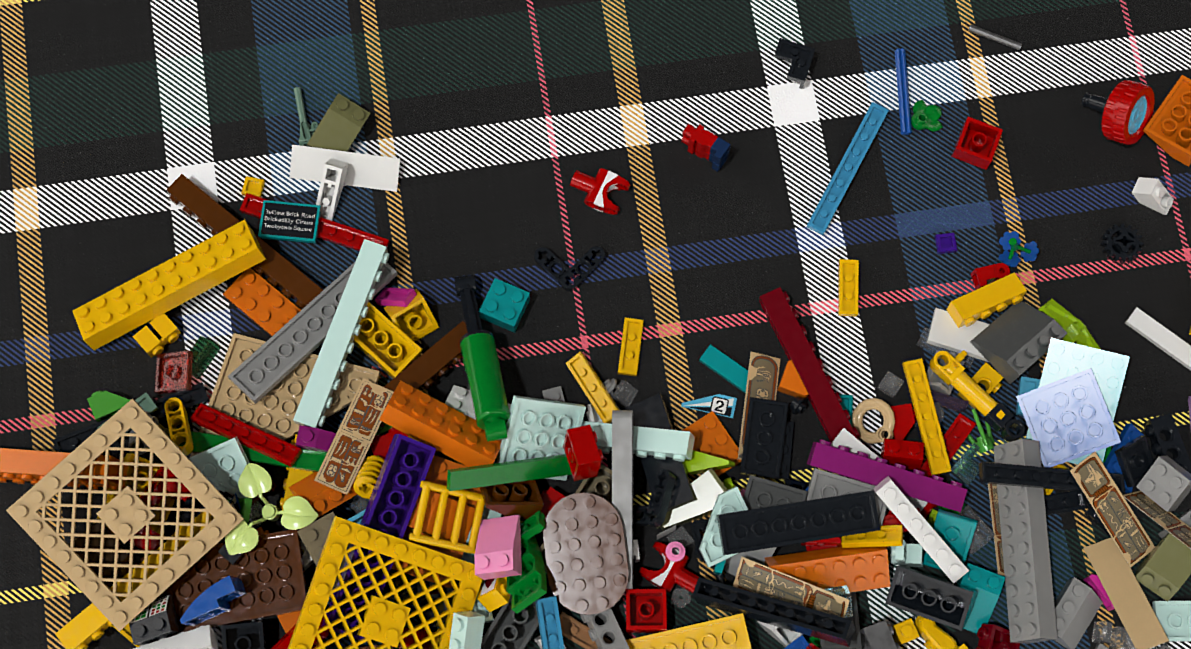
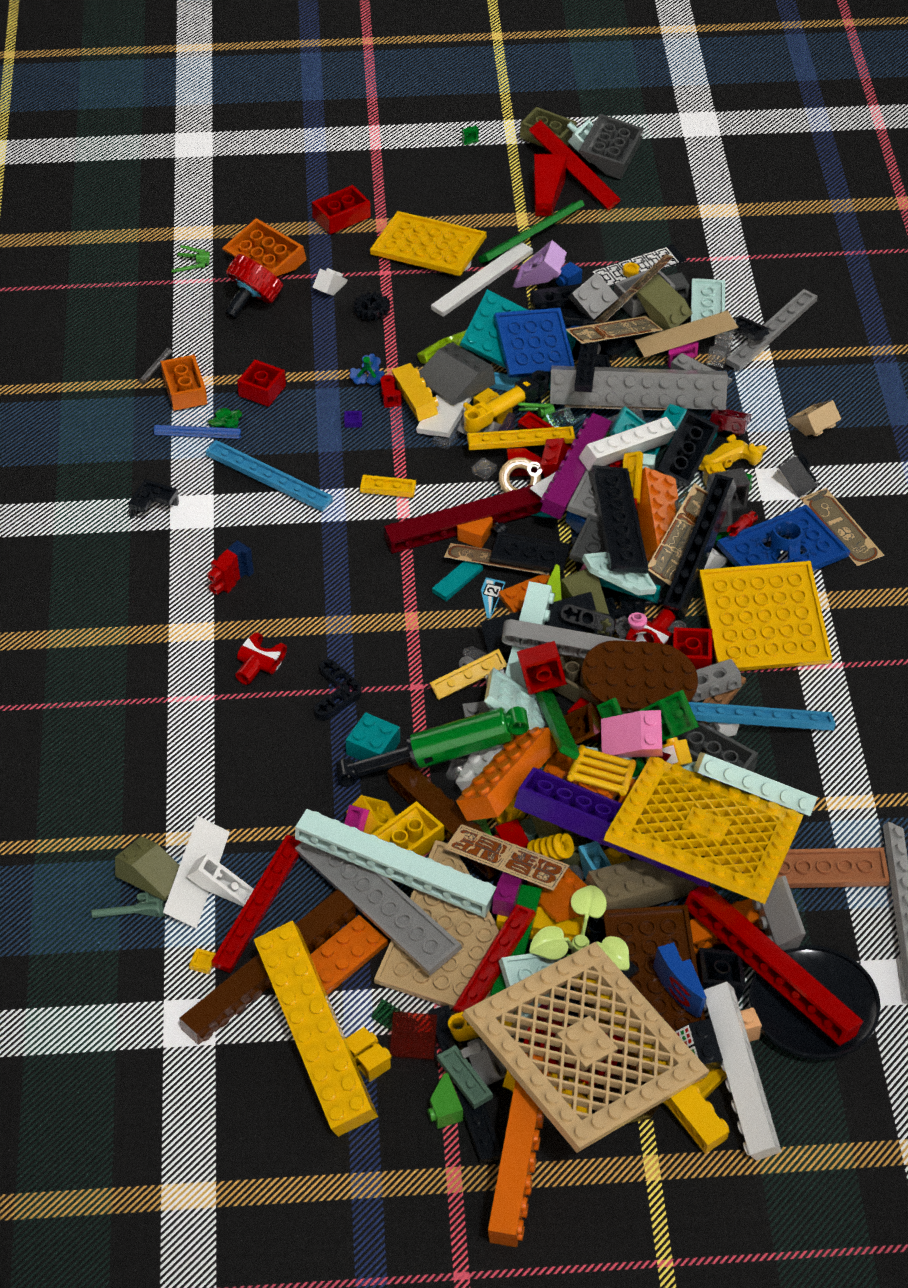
camera: 80 degrees left, 25 degrees down
black tile [258,200,321,243] -> none
yellow tile [618,317,644,377] -> none
none -> orange brick [161,354,207,411]
none -> bright green plant [172,245,210,273]

